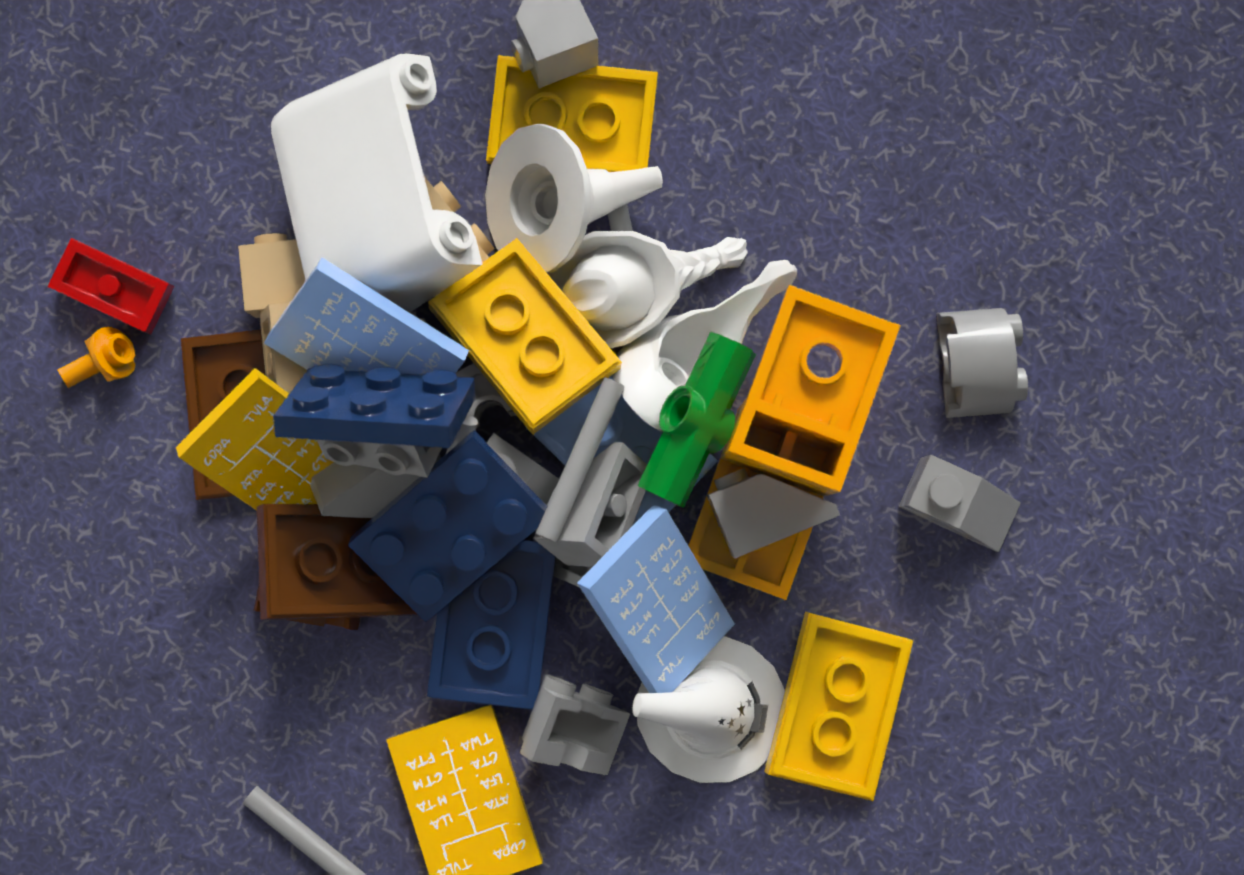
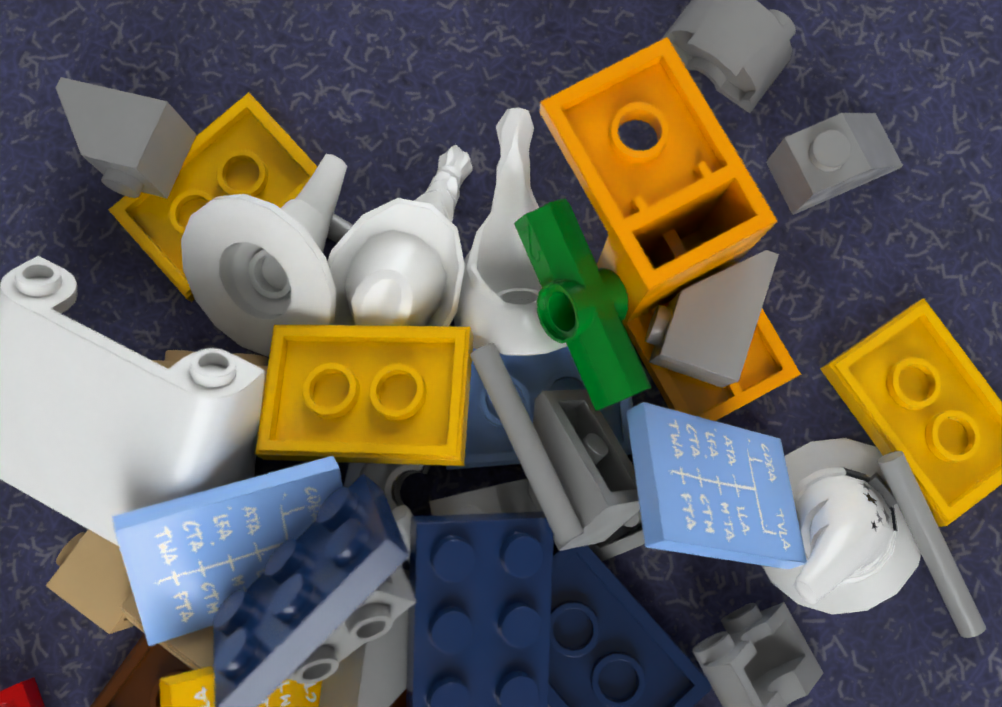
camera: 50 degrees left, 5 degrees down
none -> light grey bar [877,451,986,638]

